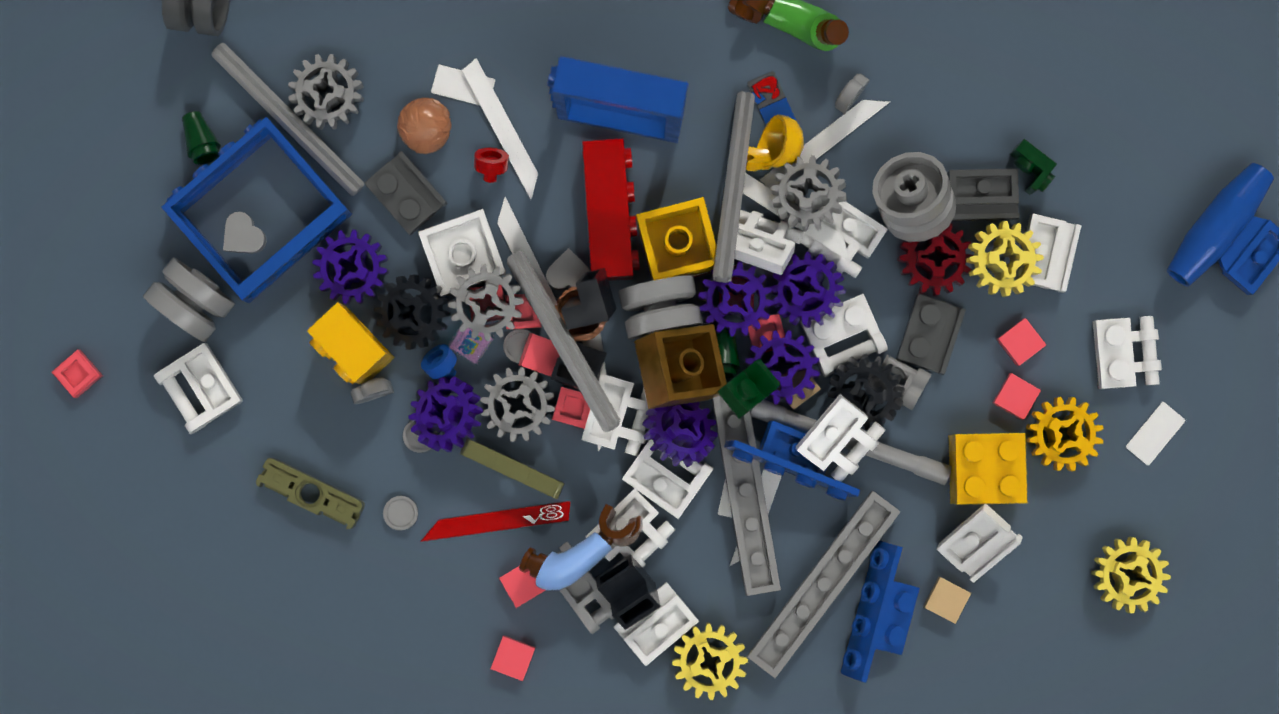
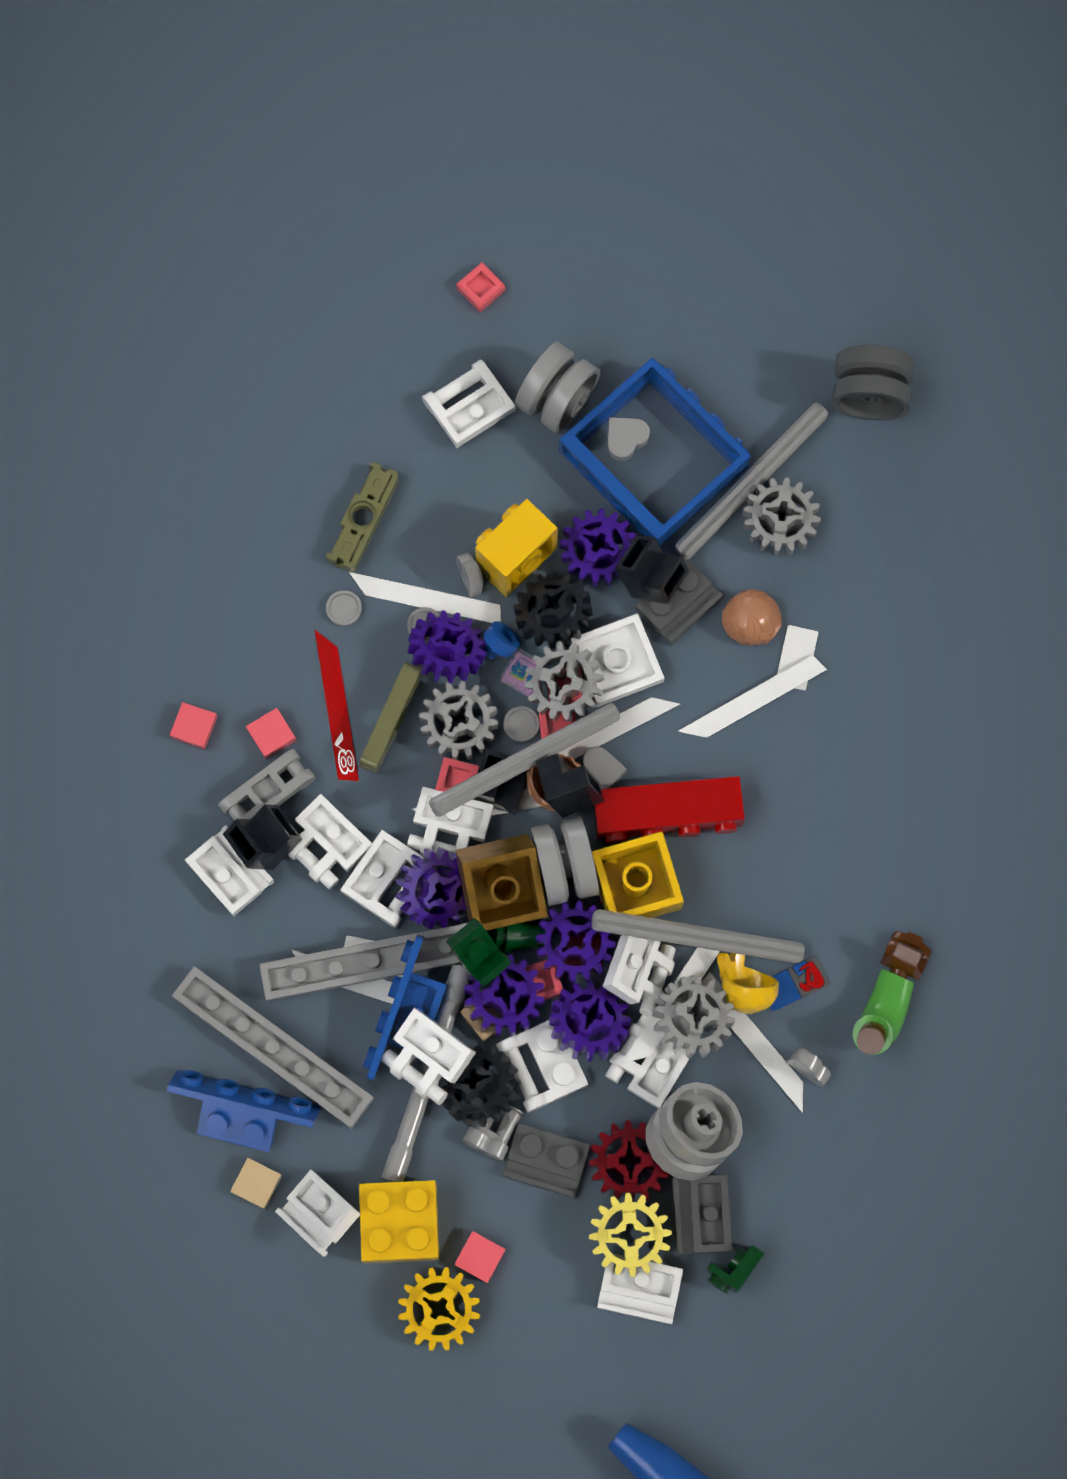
camera: 90 degrees right, 10 degrees down
dark green cone [182,111,221,165] -> none
red tile [474,147,509,183] -> none
coral tile [518,333,560,377] -> none
light blue piece [519,504,643,590] -> none
blue window [547,56,688,143] -> none
light yellow gear [672,623,748,700] -> none
coral tile [996,318,1046,366] -> none
light yellow gear [1091,537,1171,613] -> none
white plate [1093,316,1162,389] -> none
white sticker [1126,402,1186,466] -> none
none -> white sticker [349,572,501,623]
none -> black piece [615,535,689,604]

